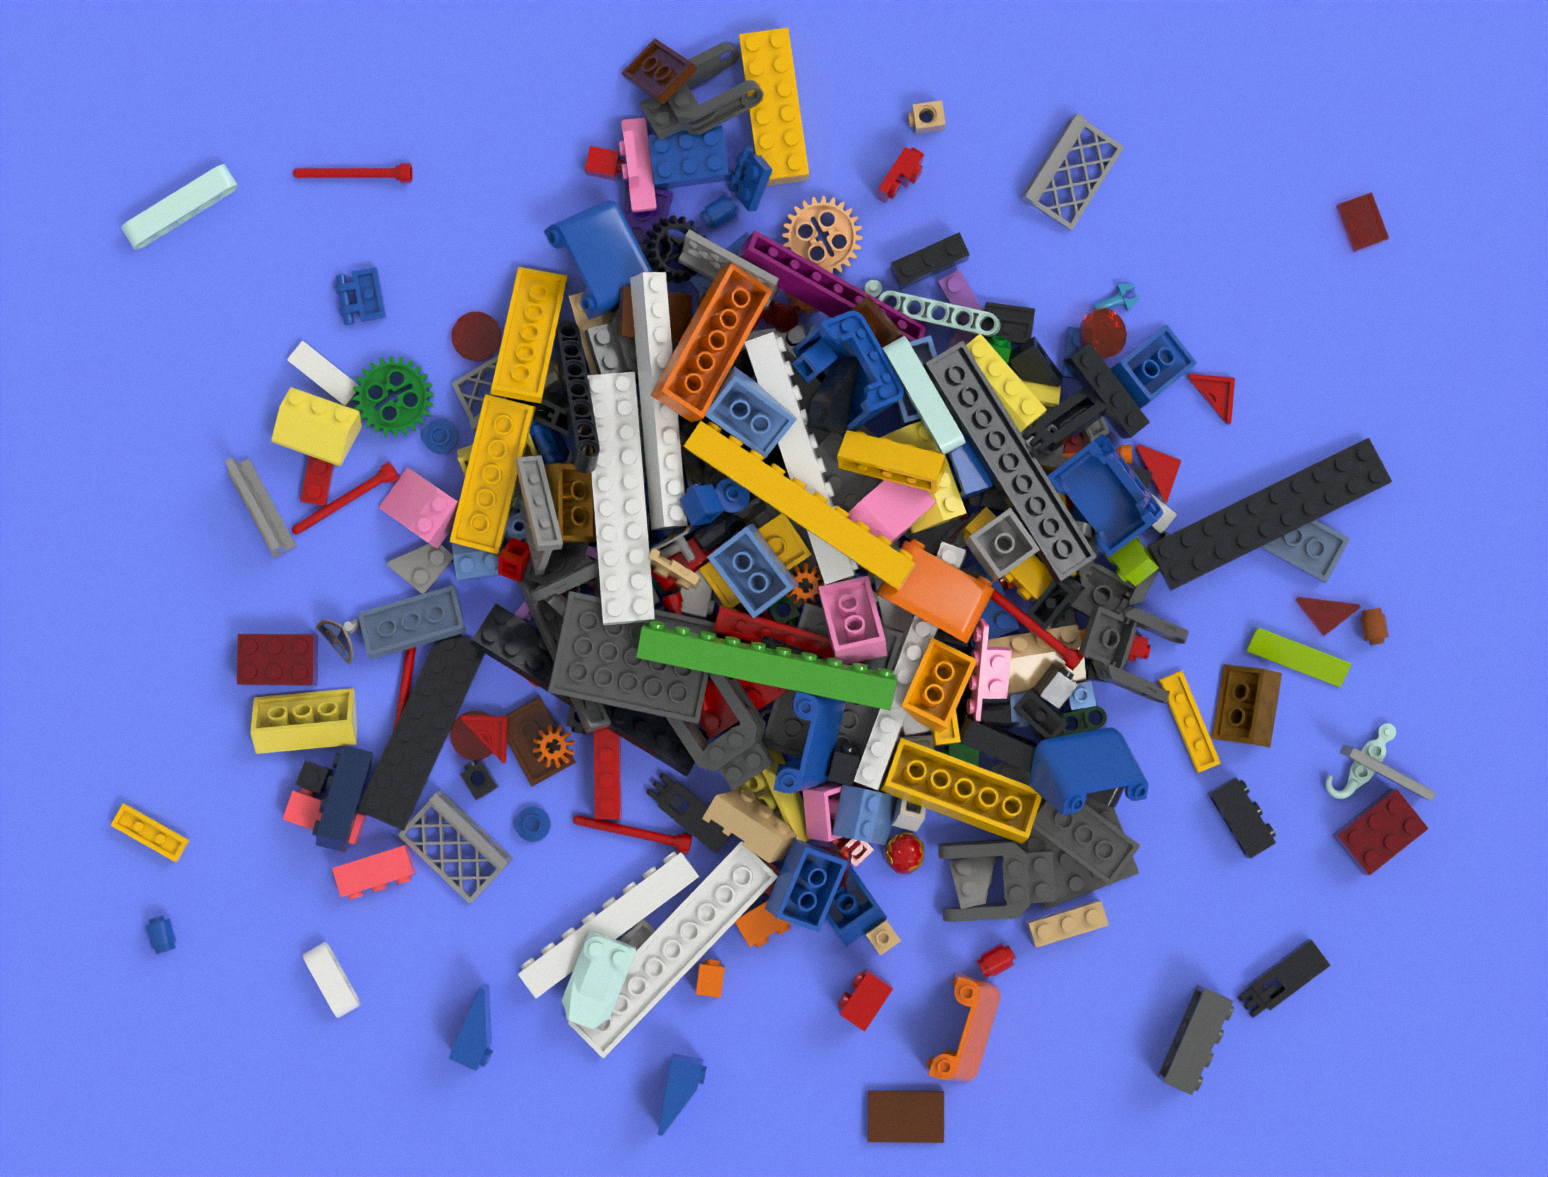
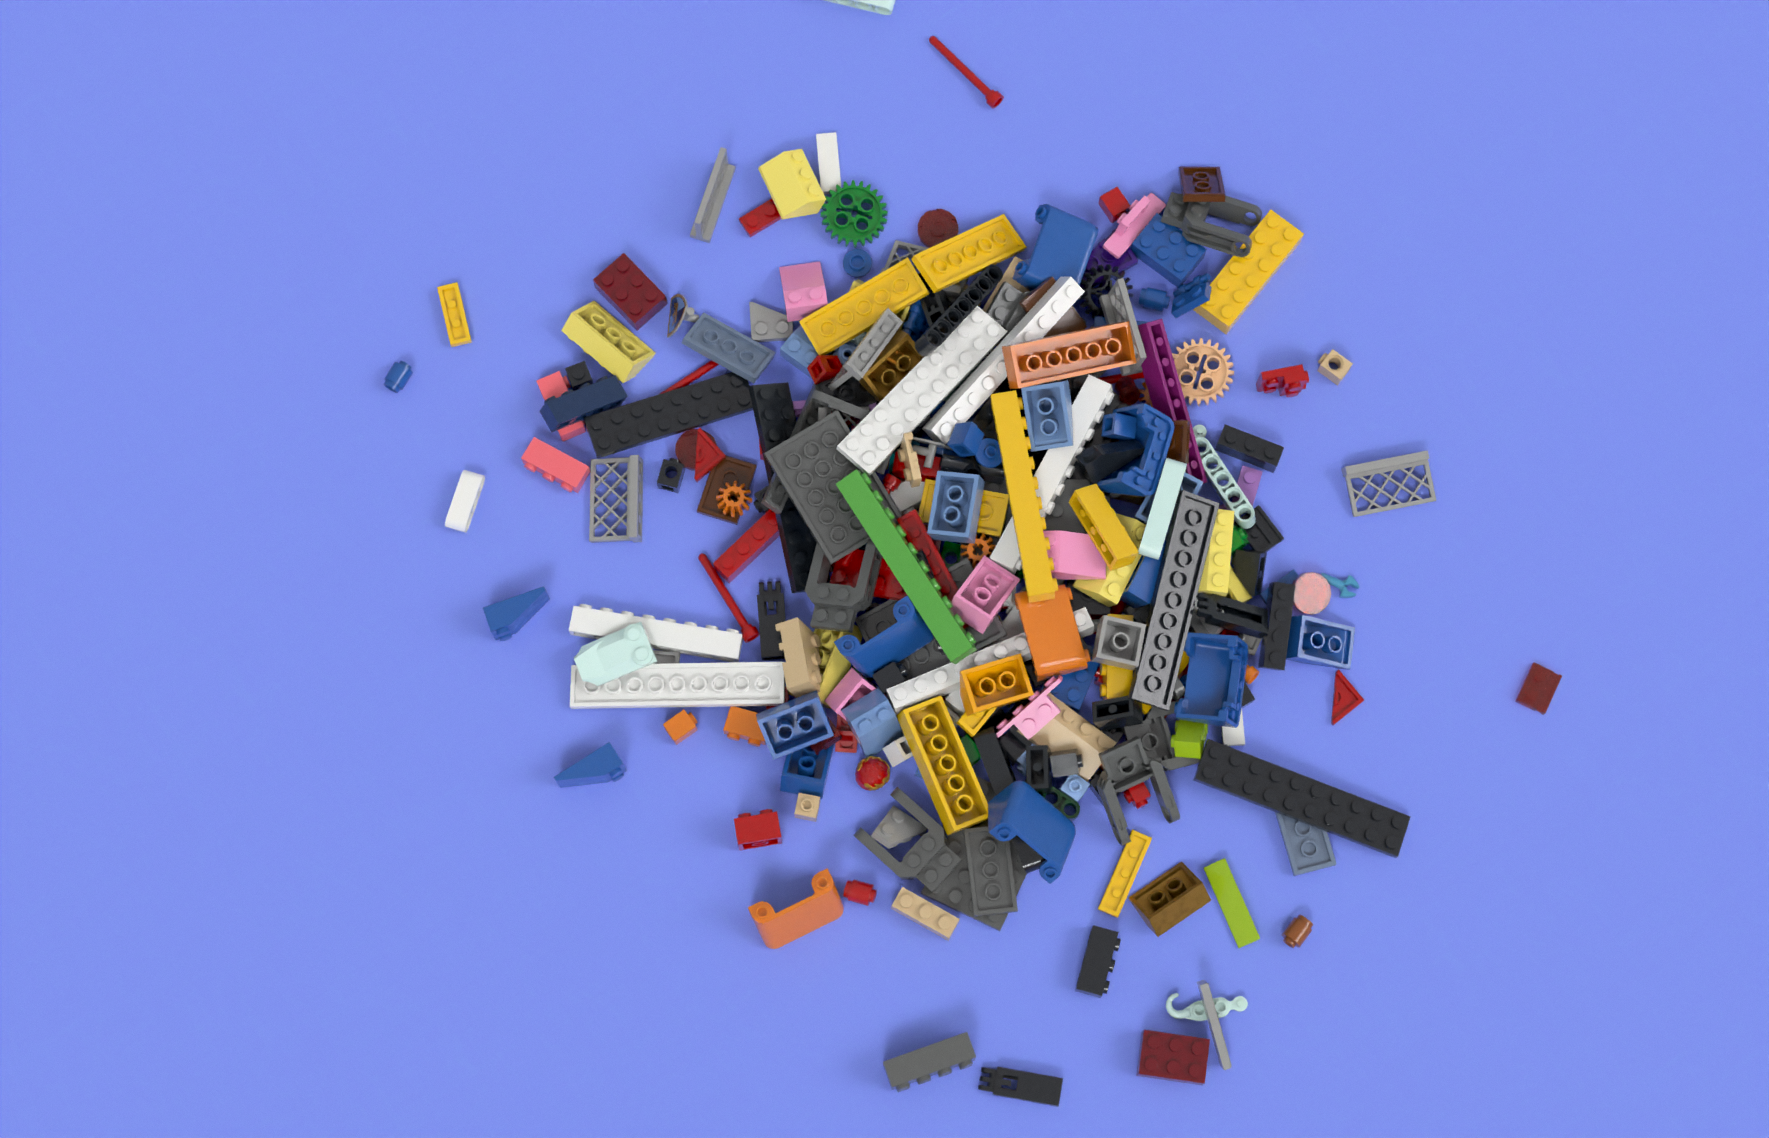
camera: 45 degrees right, 10 degrees down
red piece [291,461,400,535] -> none
blue plate [335,267,386,325] -> none
blue piece [515,807,551,842] -> none
reddish brown tile [868,1090,944,1143] -> none
red piece [990,586,1084,671] -> none
red tile [1135,444,1181,504] -> none
clear red tile [1295,597,1361,636] -> none

